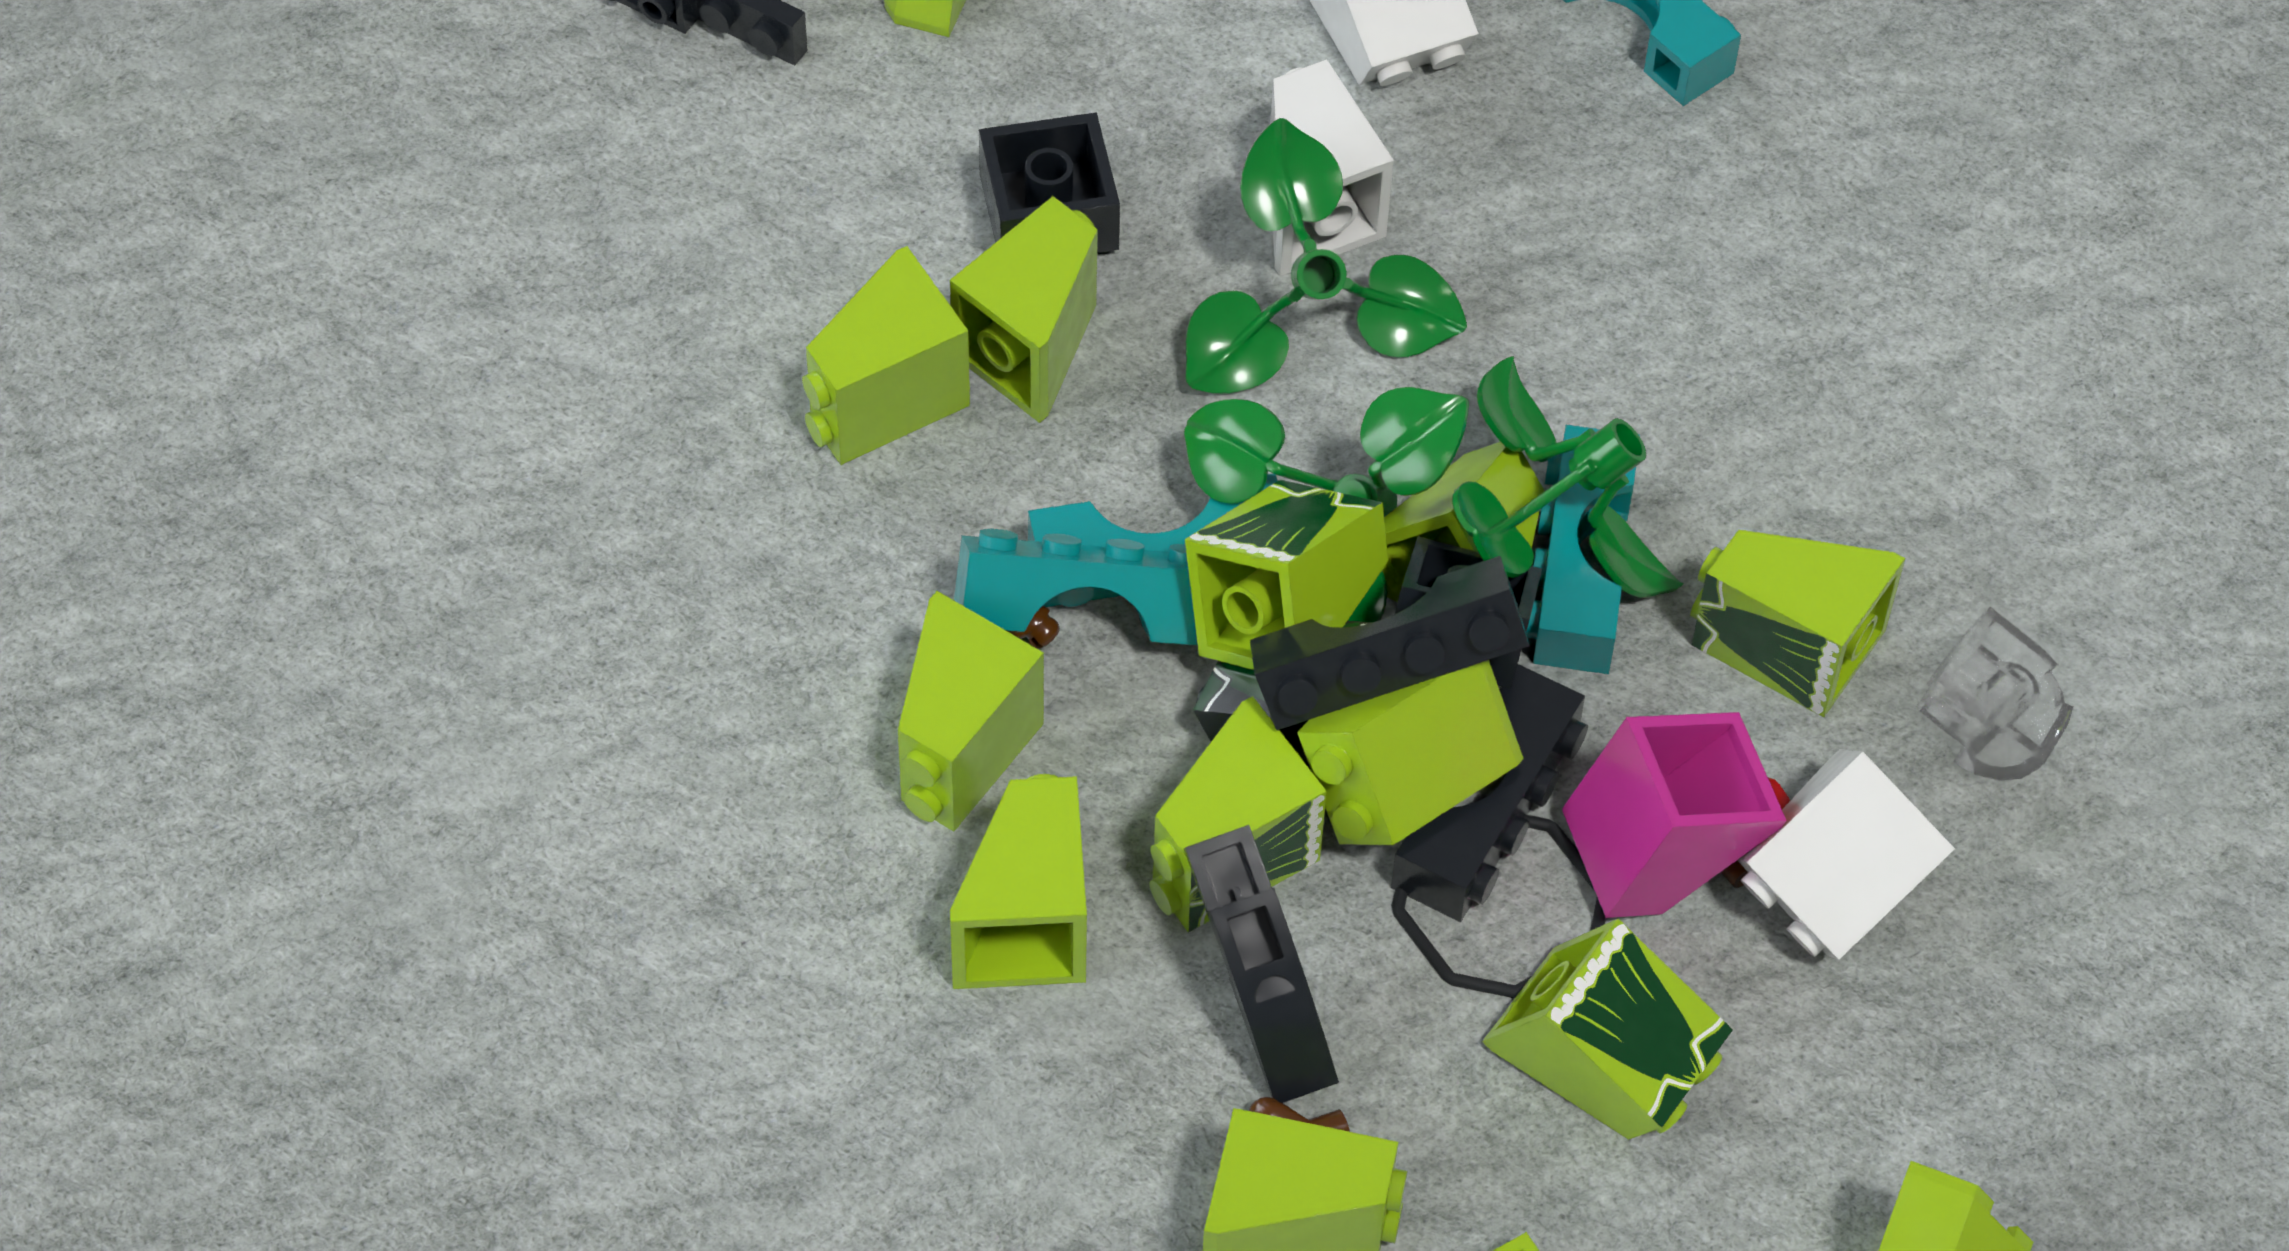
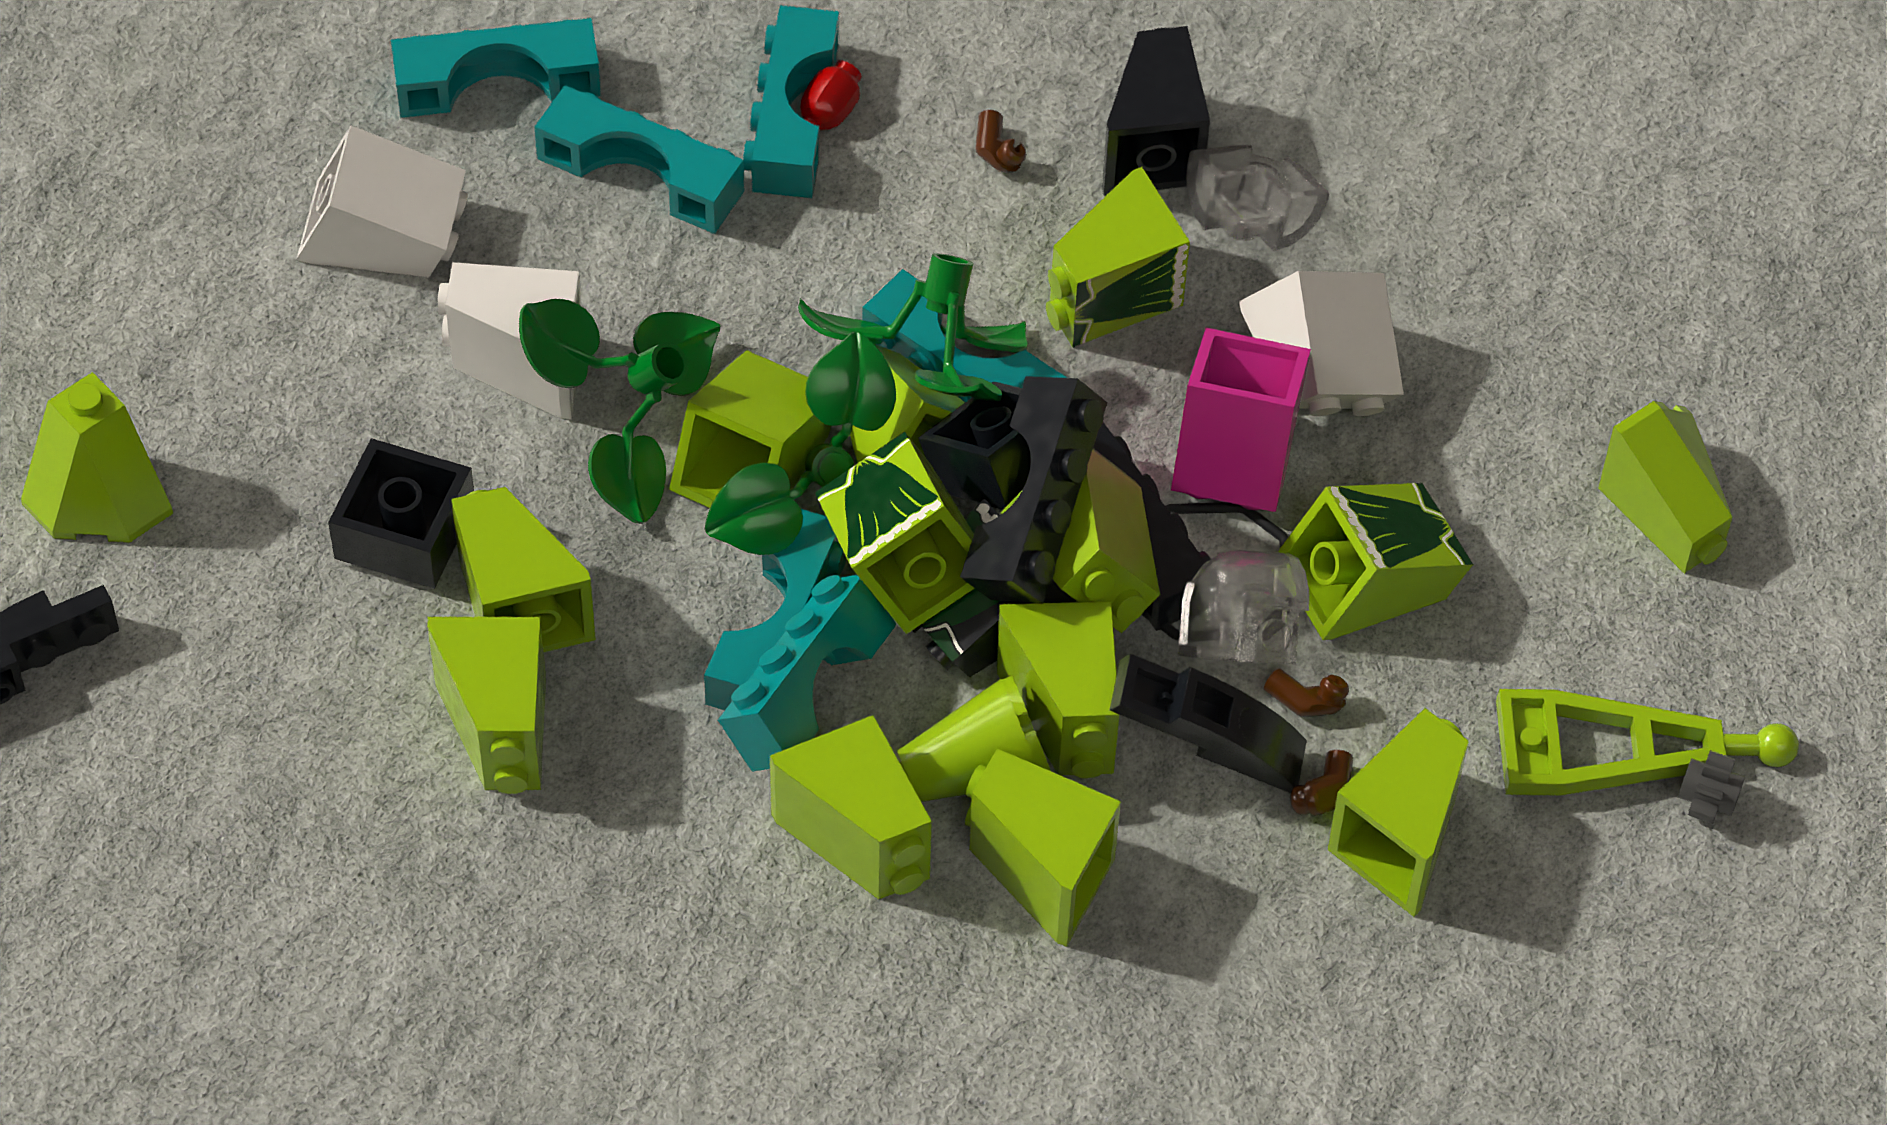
camera: 60 degrees left, 0 degrees up
none -> teal arch [534,85,744,234]
none -> lime slope [669,350,831,508]
none -> teal arch [743,5,839,199]
none -> red plant [800,60,862,131]
none -> lime cone [897,675,1051,802]
none -> reddish brown arm [975,110,1026,173]
none -> black slope [1102,26,1210,196]
none -> clear brick [1178,550,1309,664]
none -> reddish brown arm [1264,668,1349,717]

